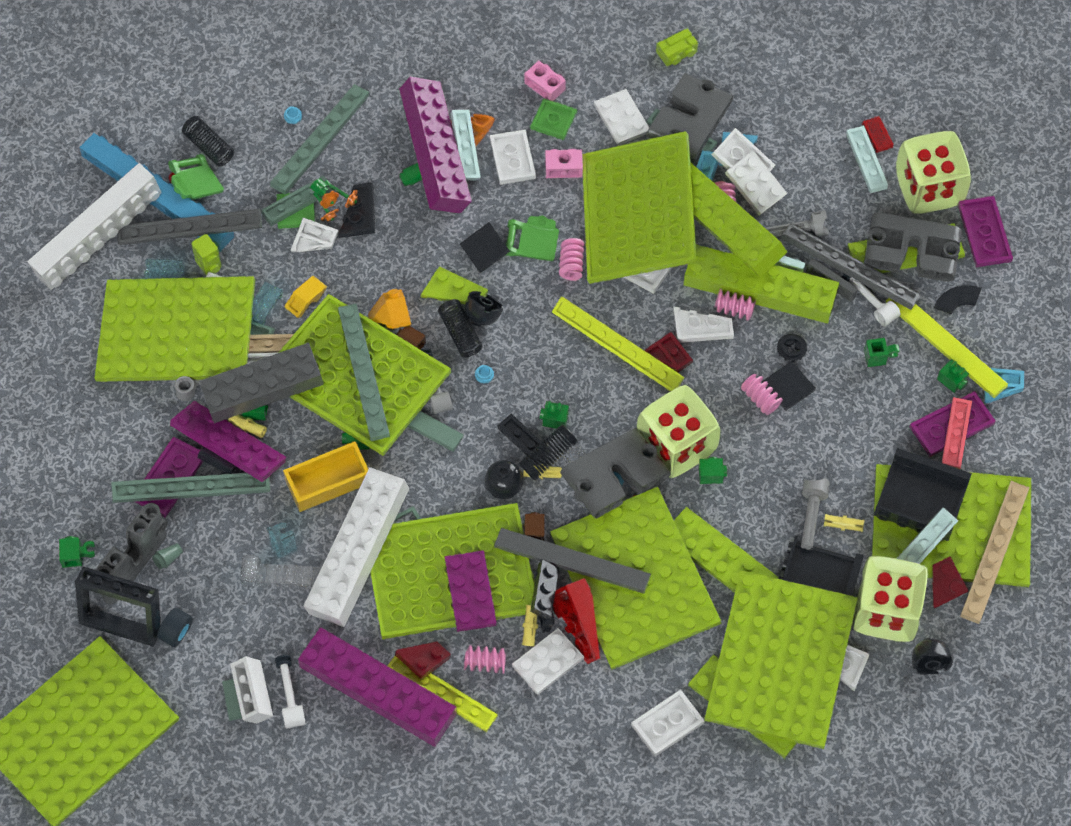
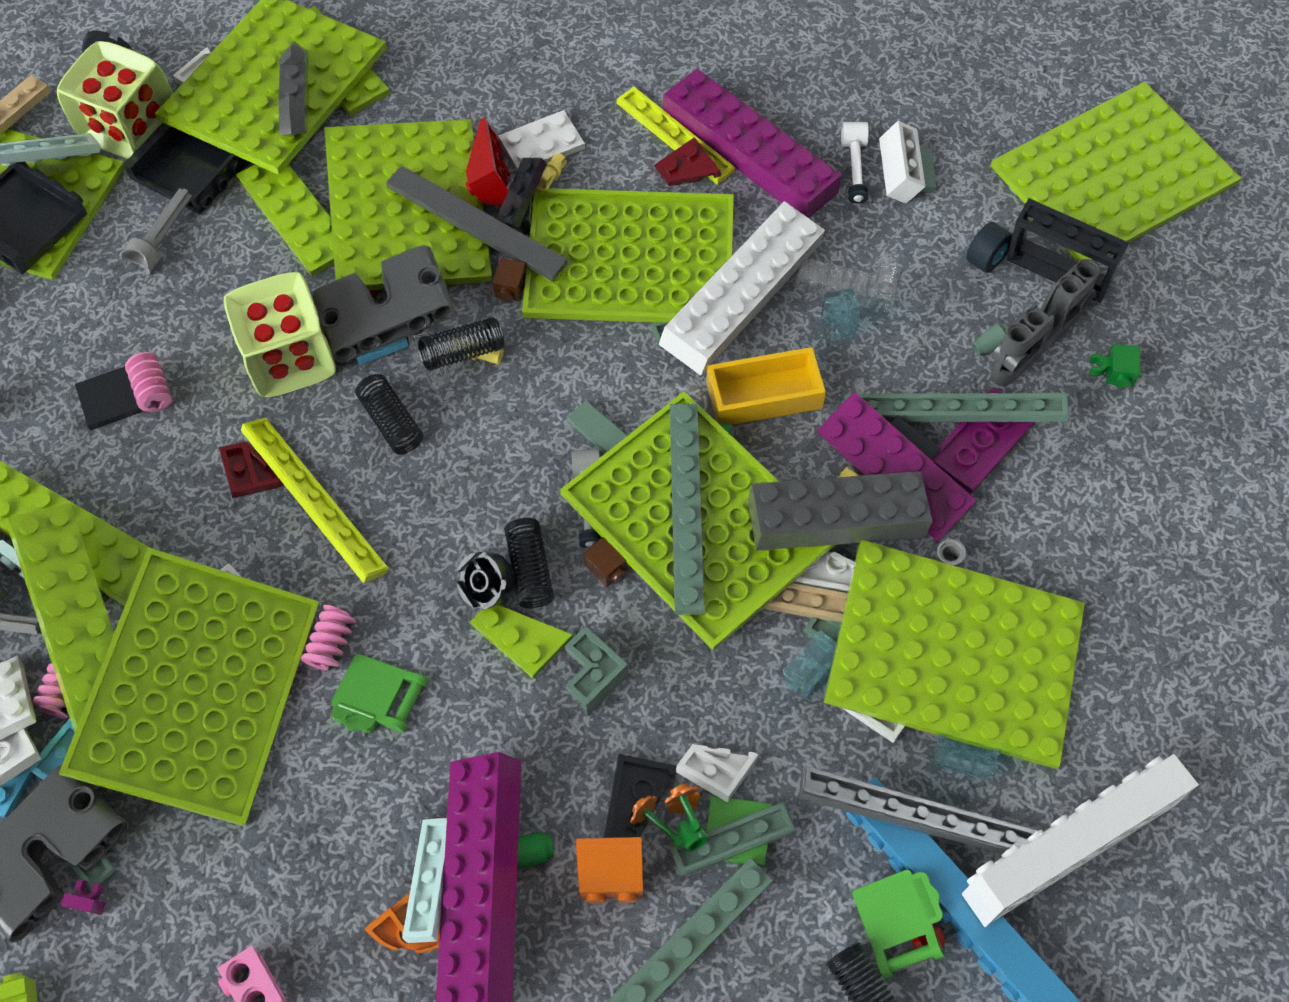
camera: 165 degrees left, 0 degrees up
lime brick [191,234,222,275] -> none
yellow slope [284,276,327,318] -> none
light orange slope [368,289,411,329] -> none
magenta plate [445,550,497,632] -> none
black tile [460,222,510,273] -> none
bright pink piece [464,645,506,674] -> none
medium azure plate [475,365,494,384] -> none
black cylinder [485,460,523,499] -> none
white plate [490,130,536,185] -> none
black plate [497,413,552,465] -> none
bright green tile [530,98,577,140] -> none
green brick [540,401,569,429] -> none
bright pink brick [545,149,583,178] -> none
white plate [594,89,649,146] -> none
white plate [631,690,705,757] -> none
white wing [673,306,734,343] -> none
bright pink piece [715,289,756,321] -> none
black gear [777,334,807,362] -> none
light yellow pin [824,514,864,532] -> none
dark red wing [932,556,969,609] -> none
none -> magenta tile [60,879,106,915]
none -> dark grey brick [279,42,308,135]
none -> black piece [355,374,424,455]
none -> sand green panel [565,626,629,716]
none -> orange slope [576,837,643,904]

